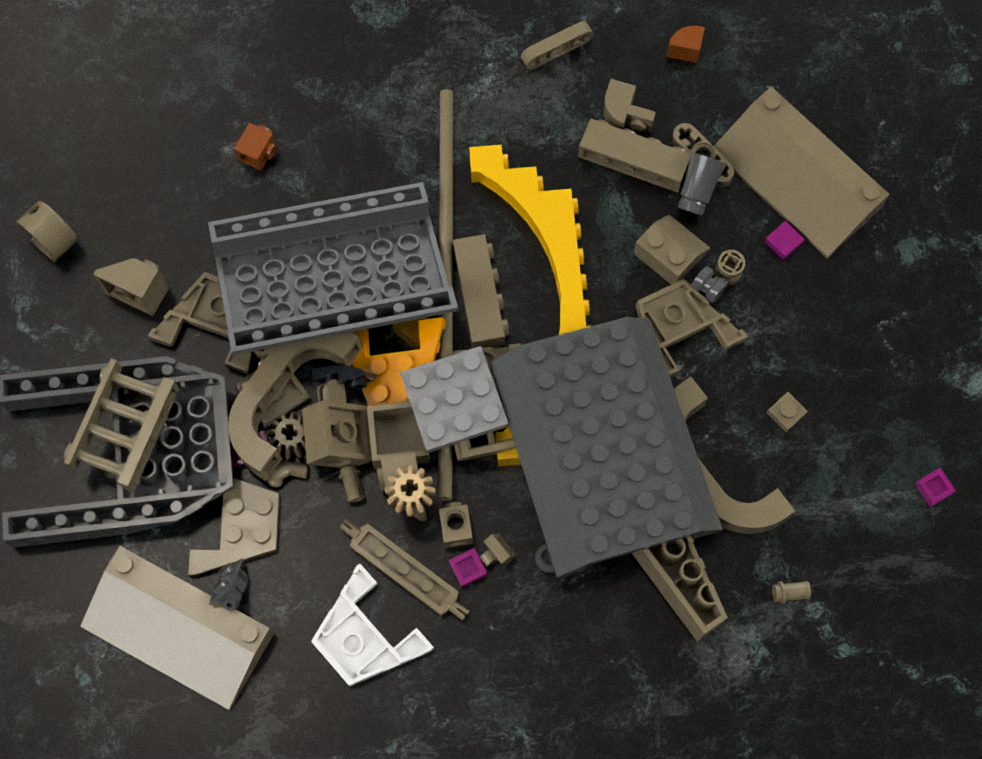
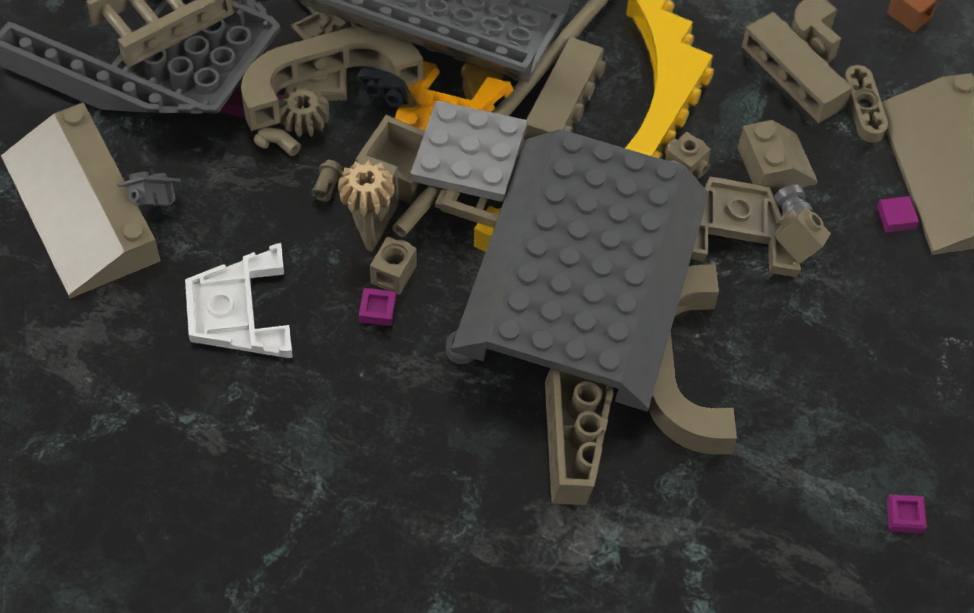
camera: 30 degrees right, 15 degrees down
wing [188,478,280,577] -> none
dark tan brick [302,379,372,468] -> none
dark tan plate [339,519,470,621] -> none
dark tan tile [480,534,517,566] -> none
dark grey plant [678,152,727,215] -> none
dark tan wheel [715,250,745,285] -> none
dark tan plate [767,392,808,433] -> none
dark tan pin [772,581,811,604] -> none
none -> dark tan brick [664,132,711,179]
none -> dark tan brick [774,205,831,264]

